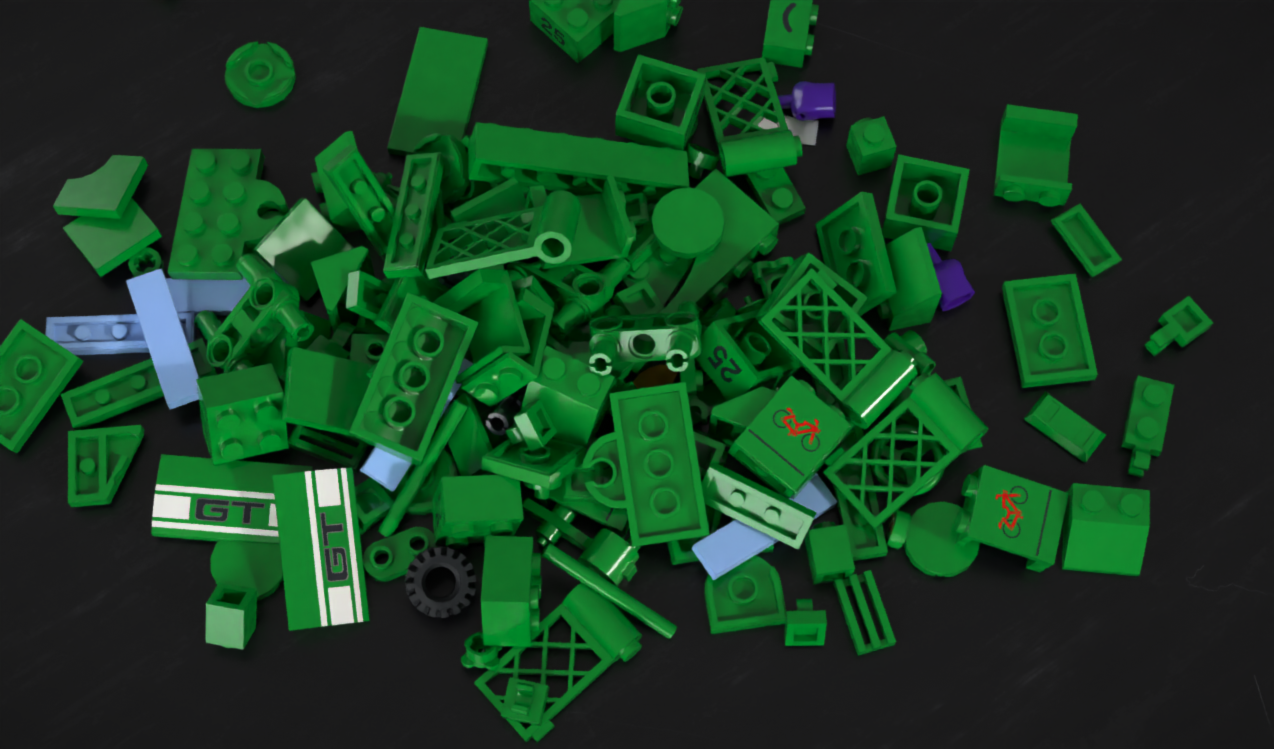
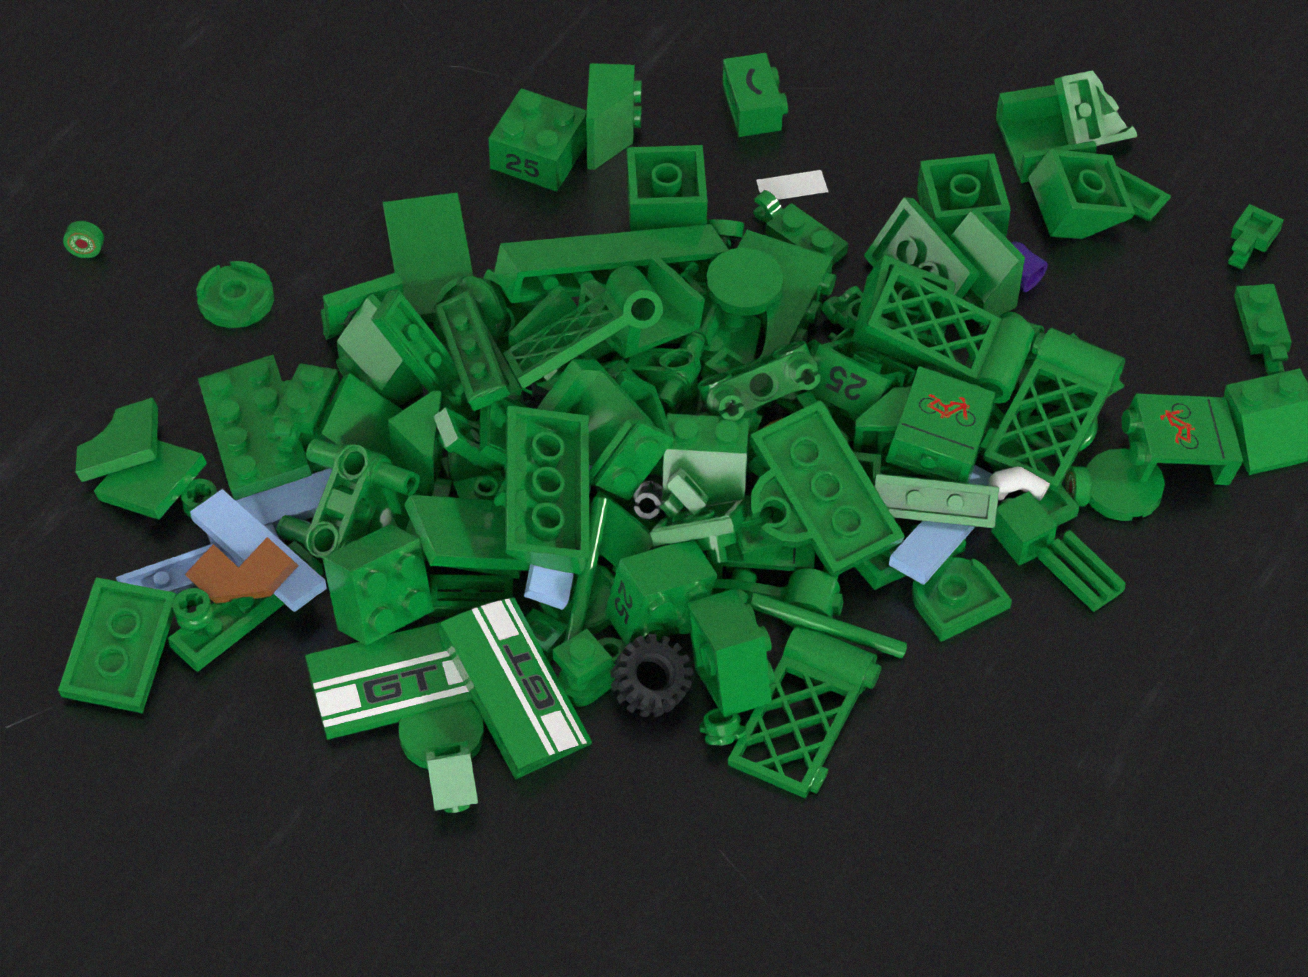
camera: 20 degrees left, 15 degrees down
green wing [68,425,144,507] -> none
green tile [501,677,550,726] -> none
green piece [697,57,803,177] -> none
dark purple piece [771,81,836,121] -> none
green tile [784,599,827,646] -> none
green brick [846,116,897,176] -> none
green plate [1002,274,1098,388] -> none
green tile [1024,391,1106,463] -> none
none -> green bush [172,588,214,631]
none -> dark orange tile [185,537,299,604]
none -> green plate [273,363,339,452]
none -> green slope [321,272,403,340]
none -> green plate [553,629,612,688]
none -> white arm [988,466,1050,501]
none -> green slope [1028,149,1135,239]
none -> wing [1054,70,1137,146]

